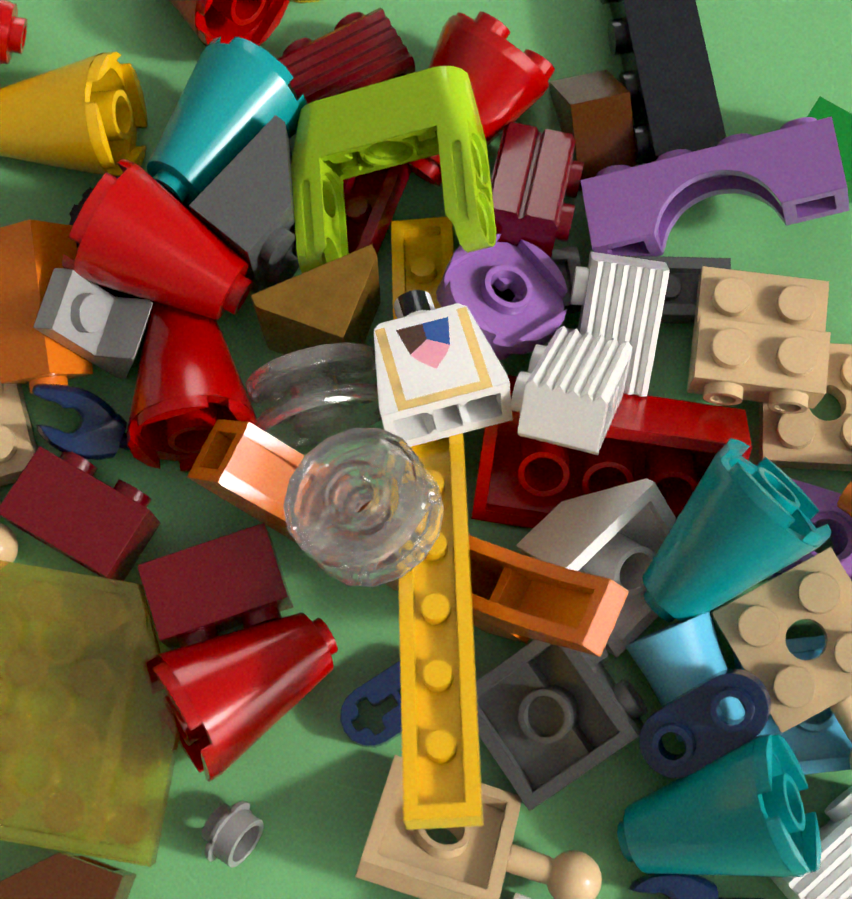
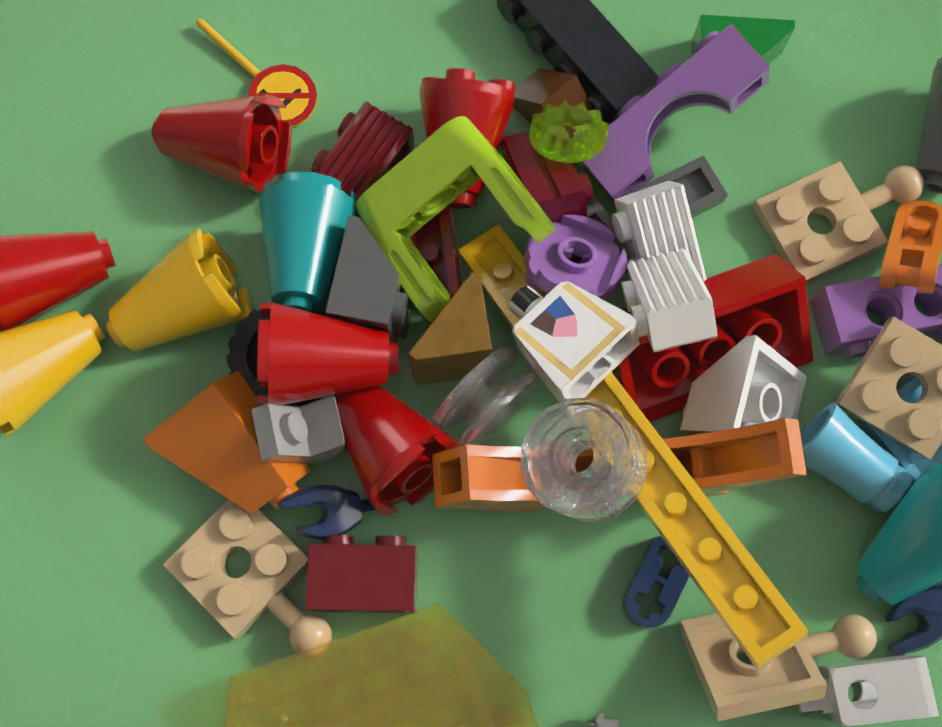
camera: 30 degrees left, 0 degrees up
dark red brick [137,523,294,649] -> none
red cone [143,612,338,782] -> none
dark grey plate [476,639,648,811] -> none
dark blue plate [639,669,771,778] -> none
teal cone [642,438,831,622] -> none
tan plate [687,266,831,414] -> none
none -> clear neon green gear [529,100,608,163]

